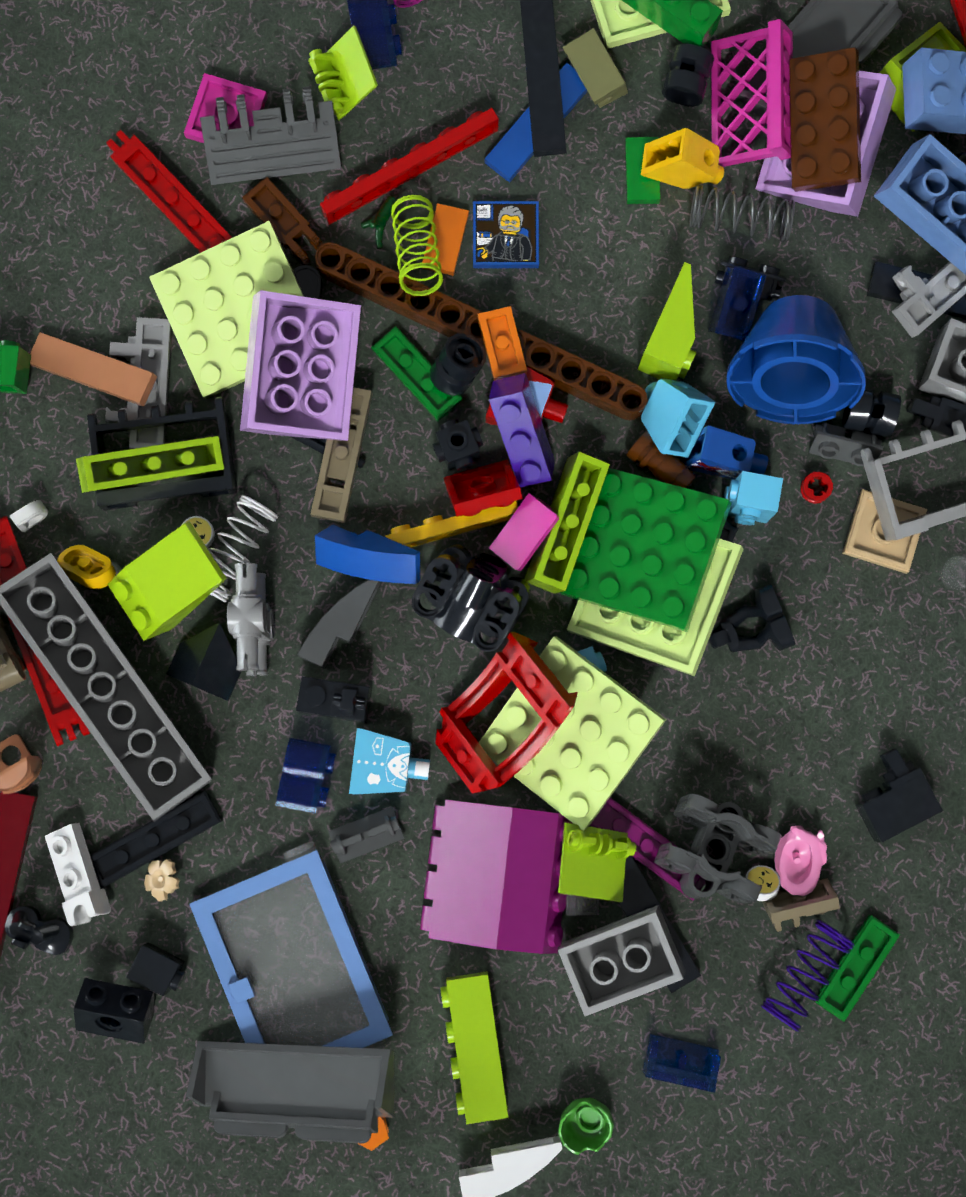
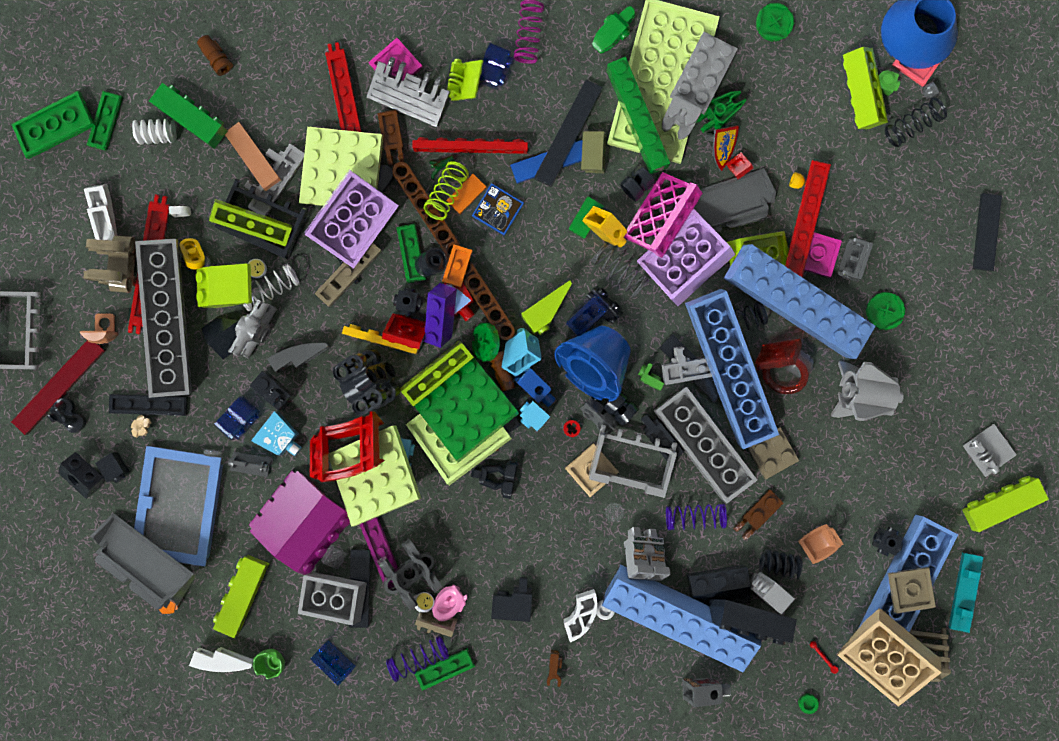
camera: 30 degrees right, 5 degrees up
white plate [45,823,111,926] -> none
blue slope [315,525,420,584] -> none
dark pink panel [489,493,559,571] -> none
lime hinge [558,823,636,902] -> none
reddish brown plate [789,47,861,192] -> none
none -> green tile [472,323,500,361]
none -> bright green bracket [638,362,664,391]

